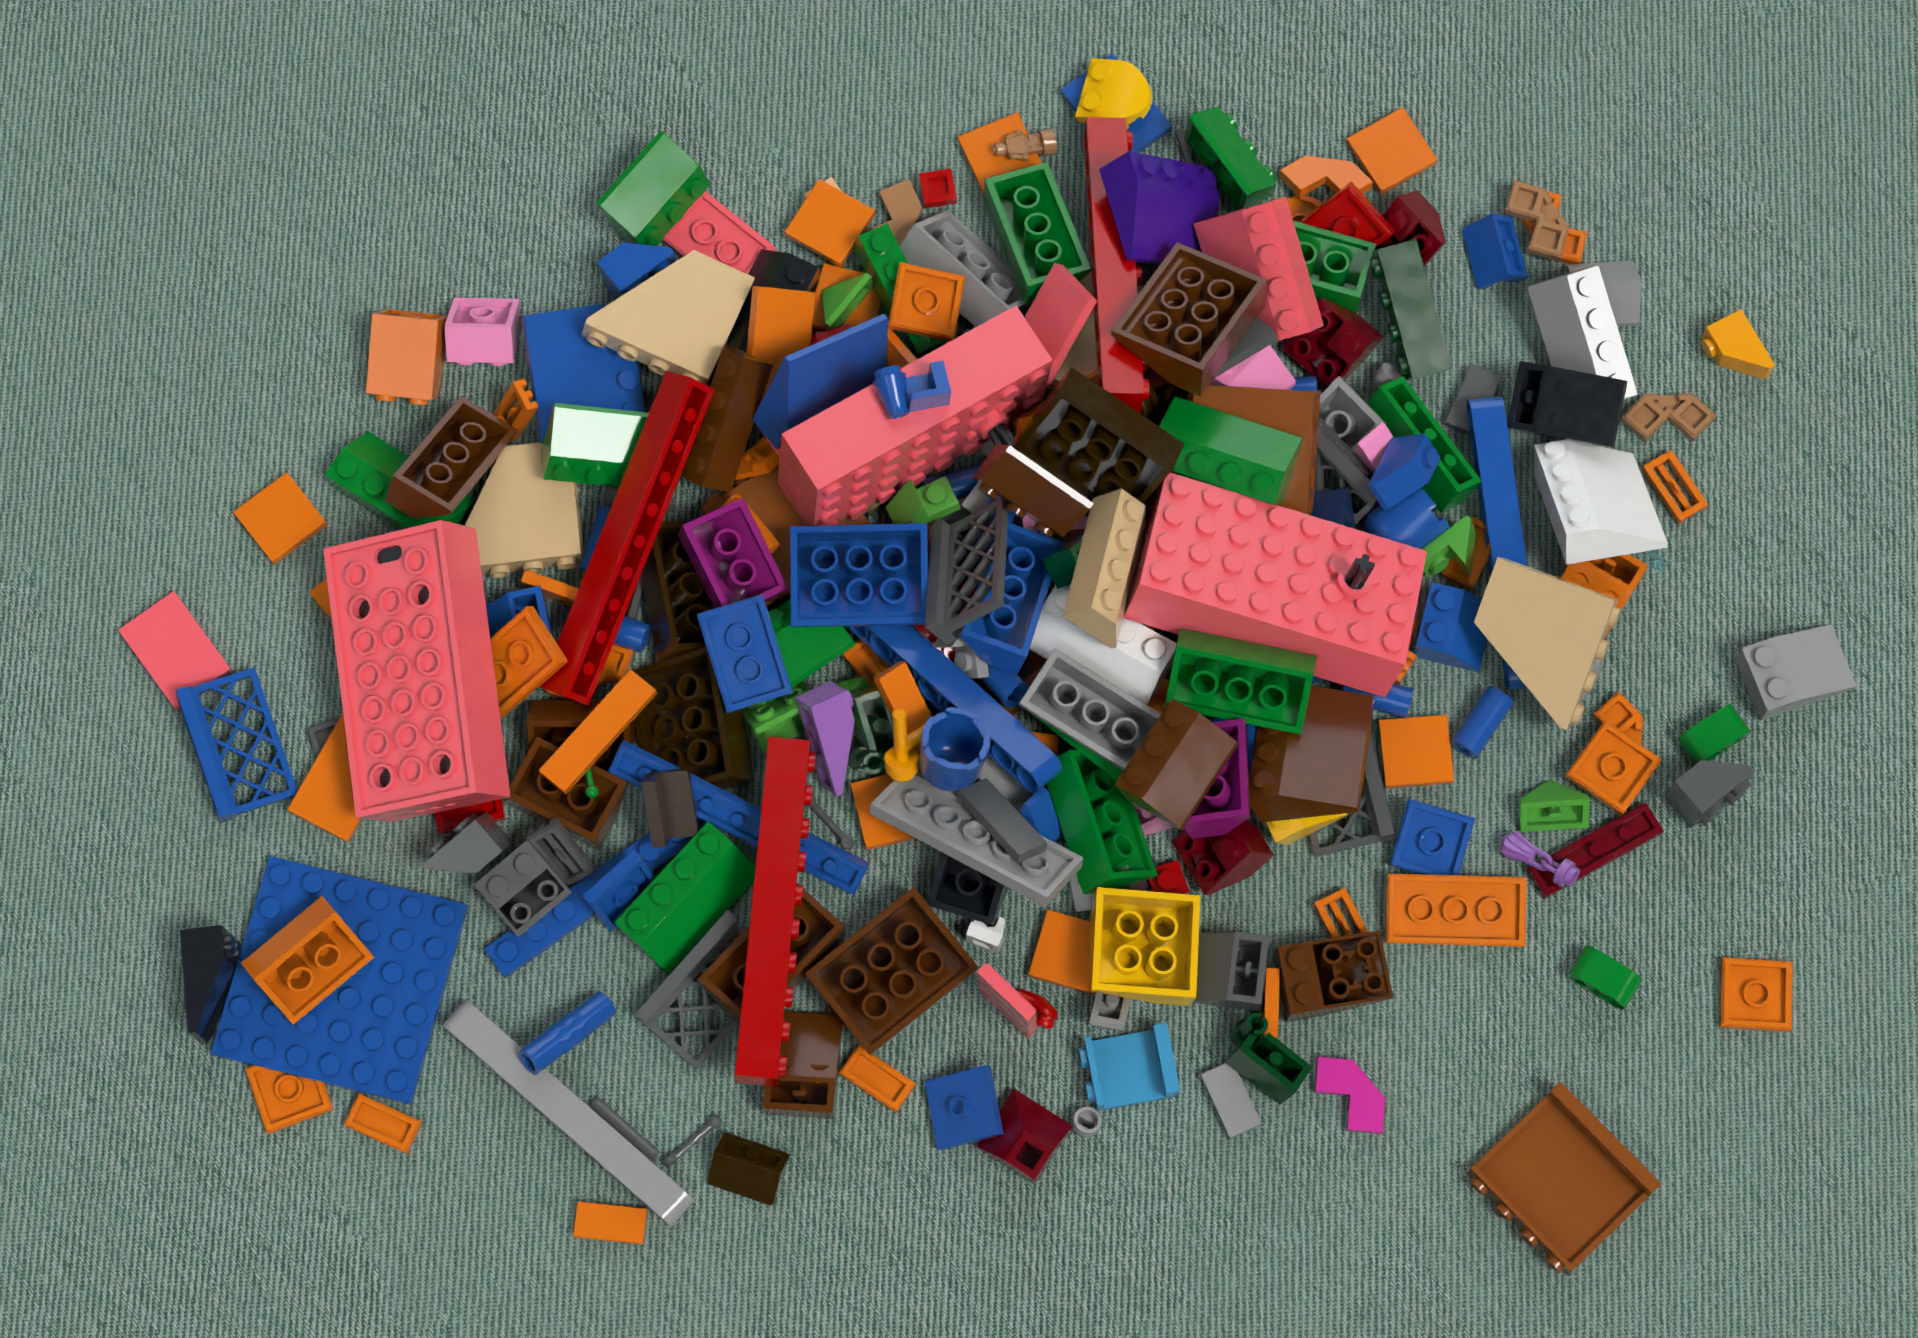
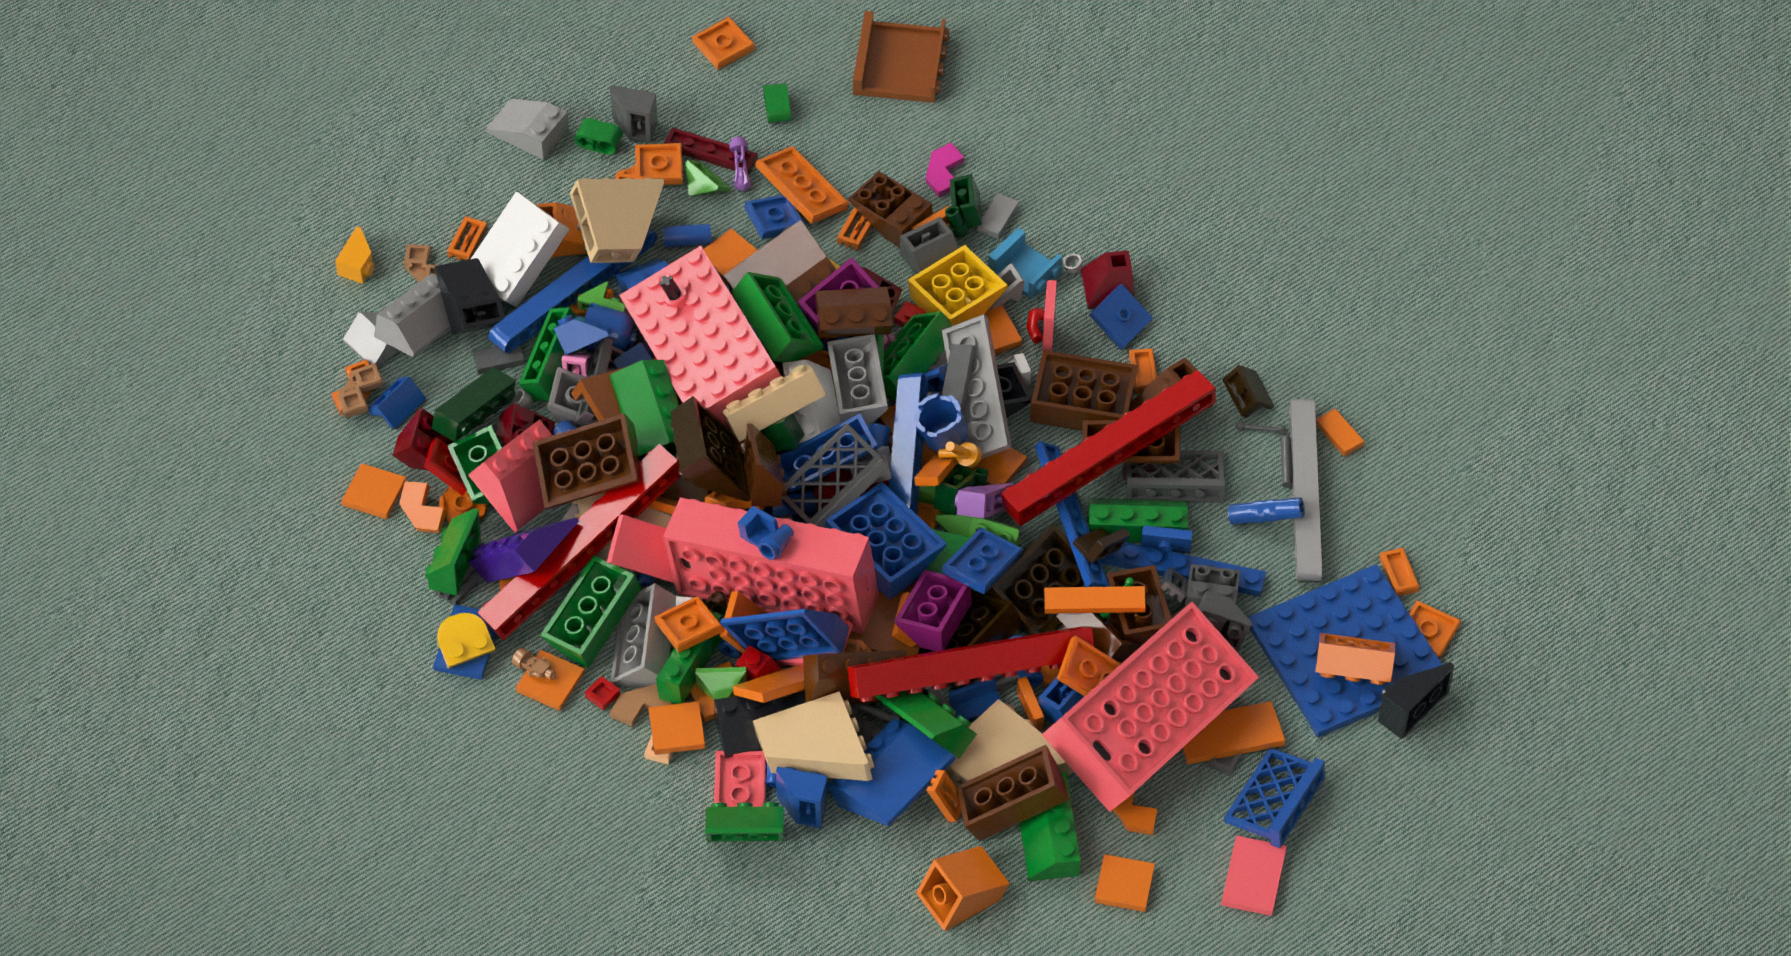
camera: 135 degrees left, 20 degrees down
bright pink slope [445,298,520,366] -> none

